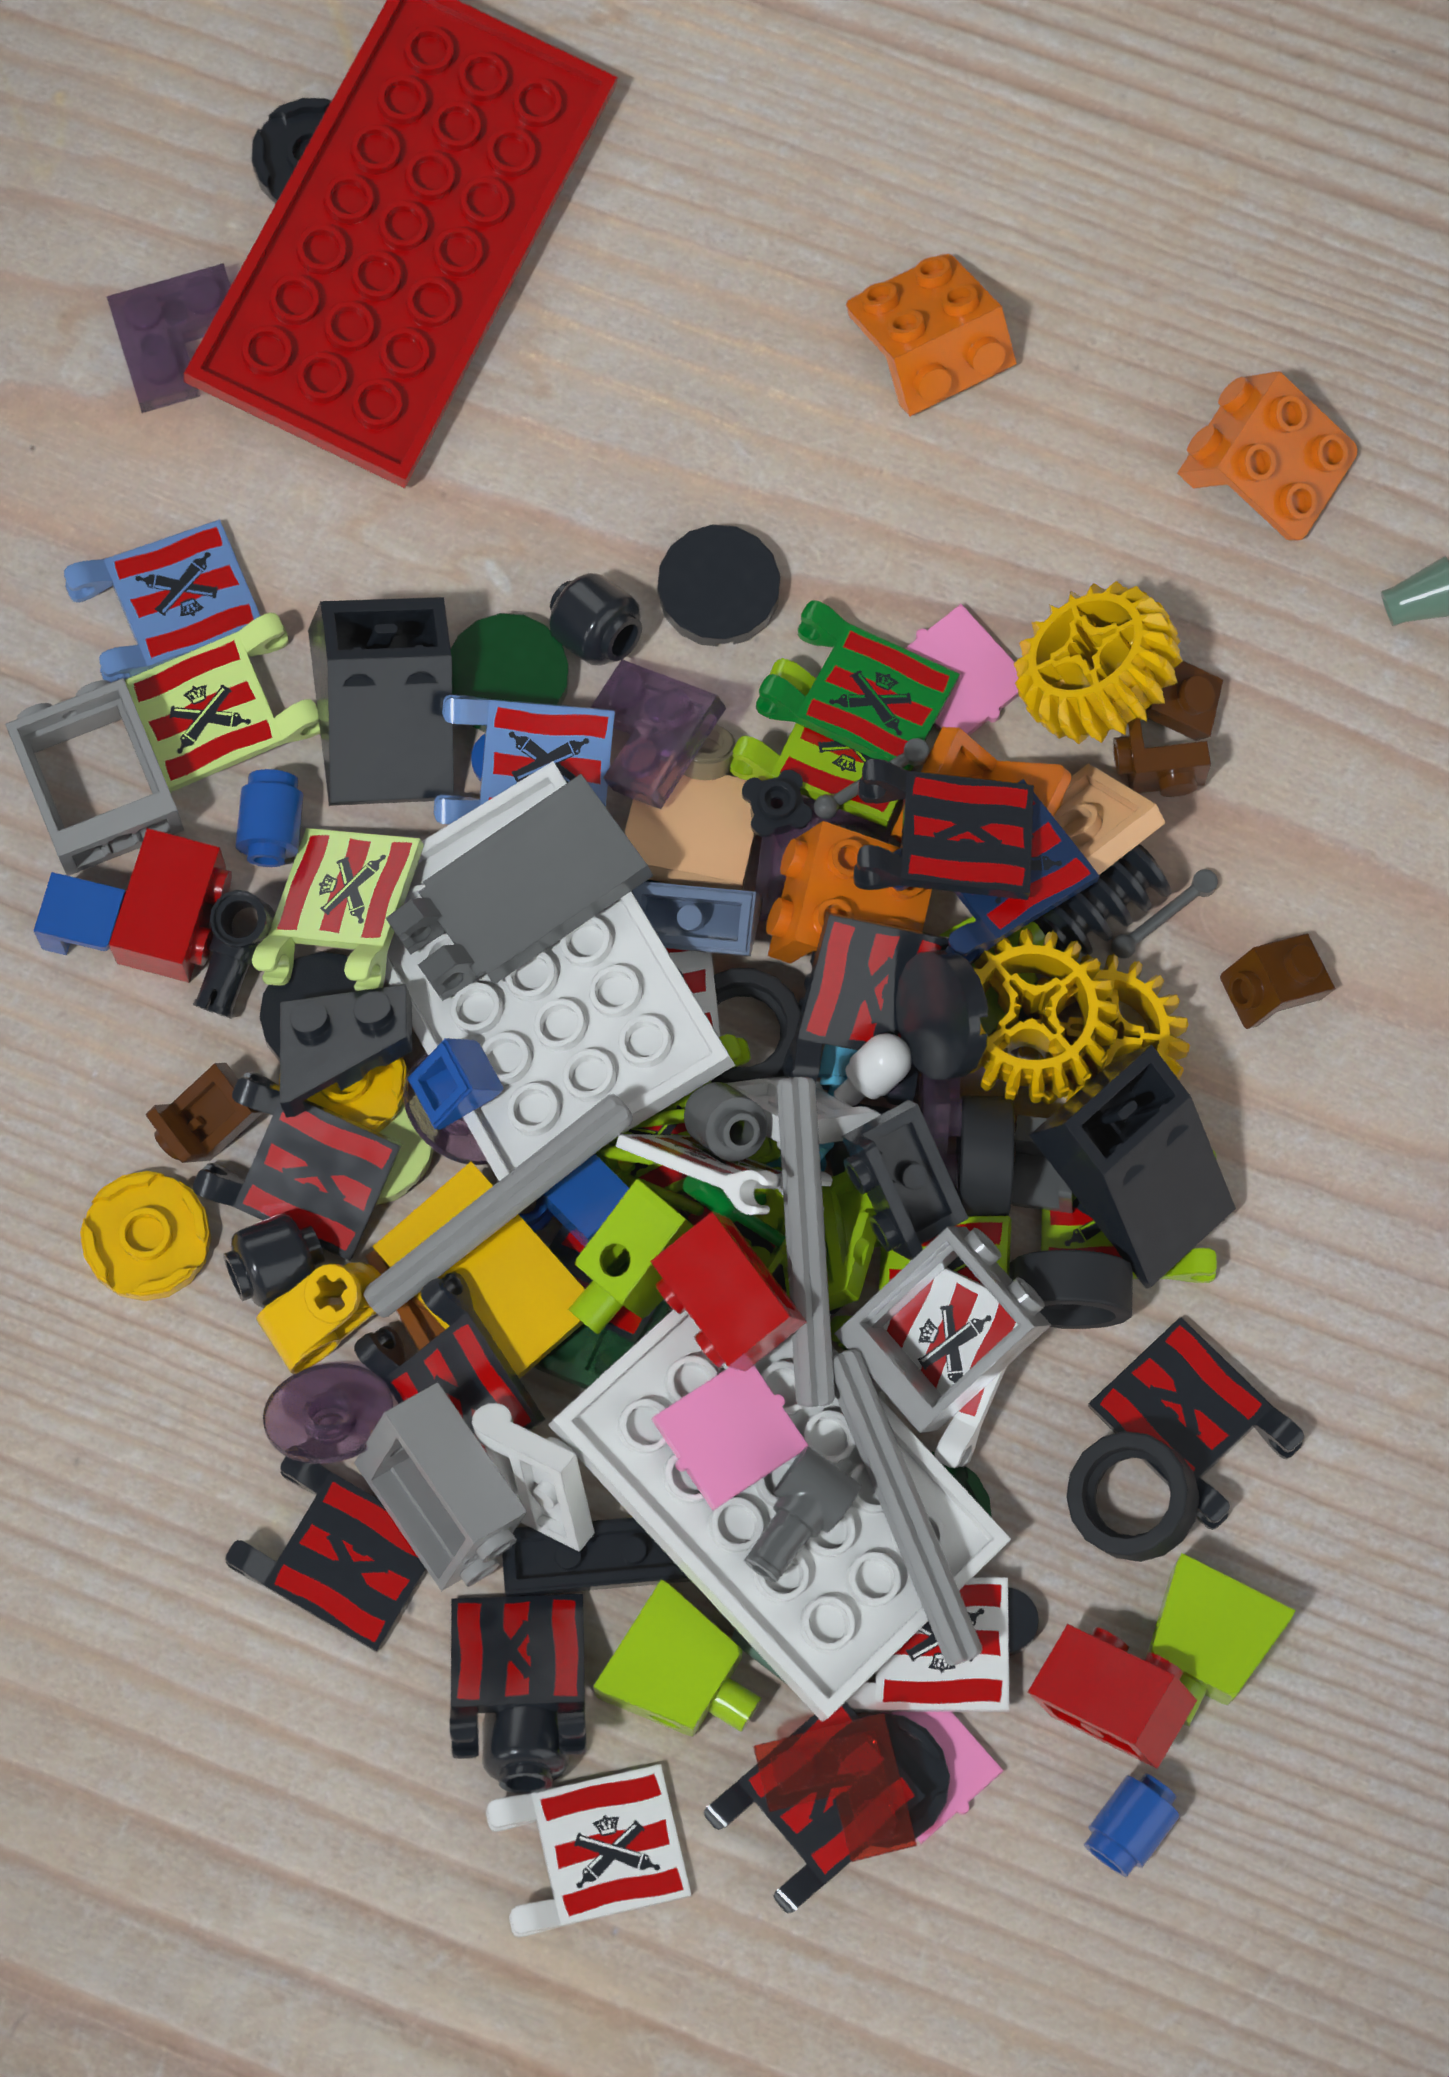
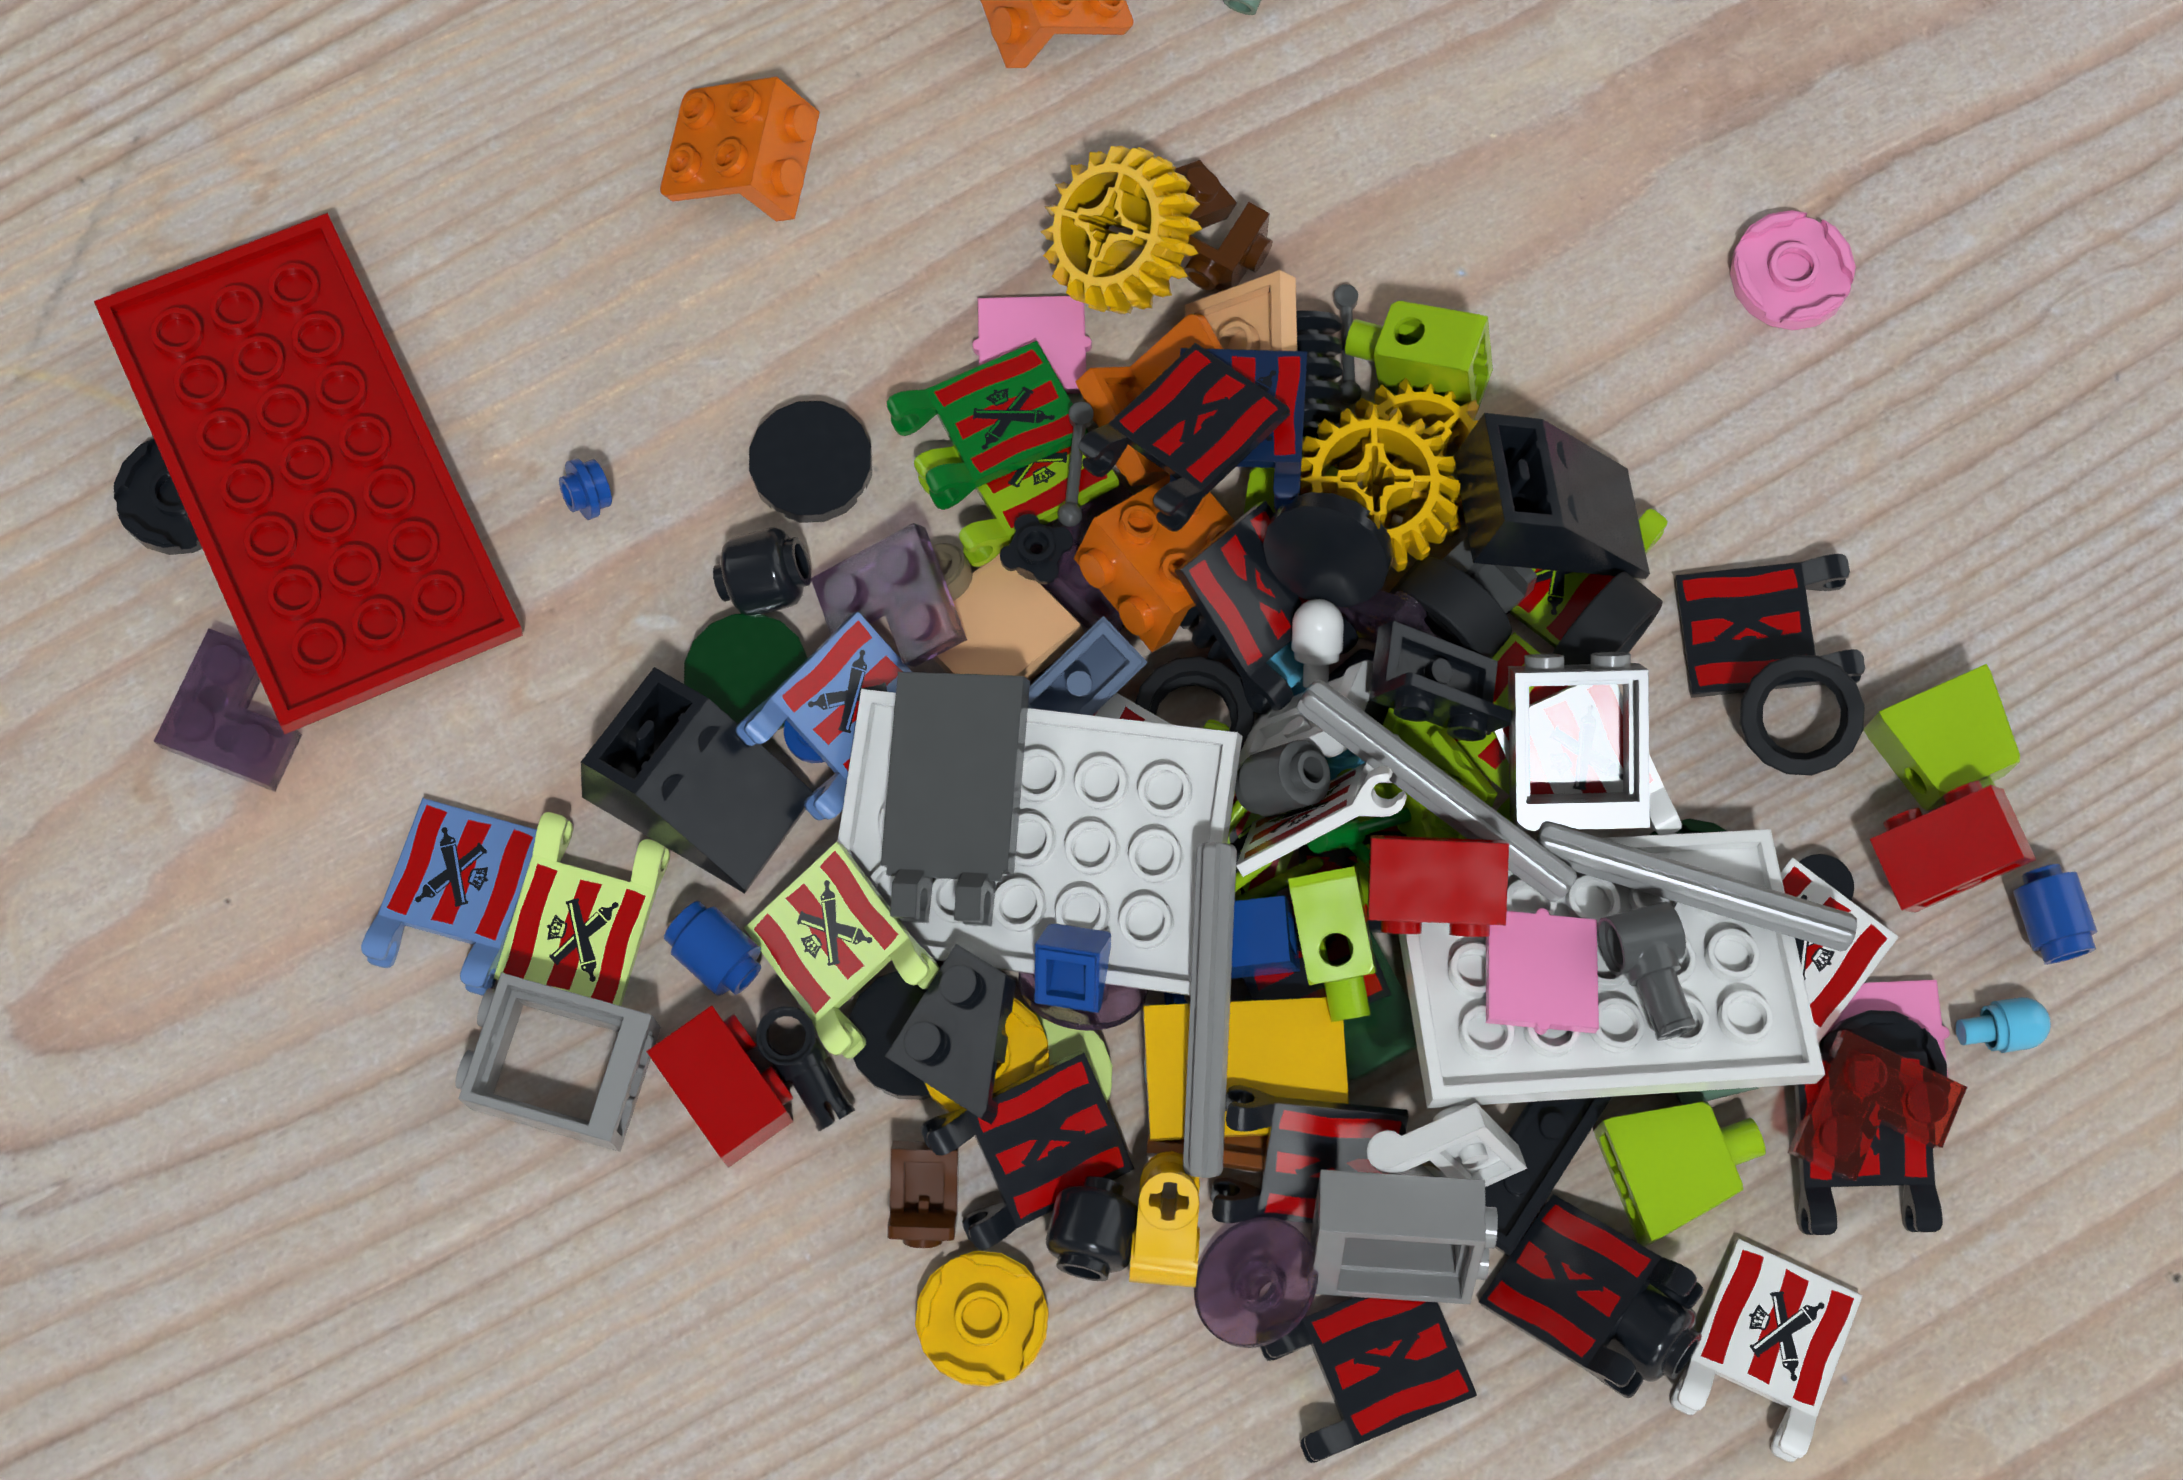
camera: 50 degrees left, 0 degrees up
blue panel [33,872,126,956] -> none
reddish brown bracket [1220,933,1336,1029] -> none
none -> blue plate [559,458,612,520]
none -> lime torso [1345,300,1493,421]
none -> medium azure cylinder [1956,997,2051,1053]

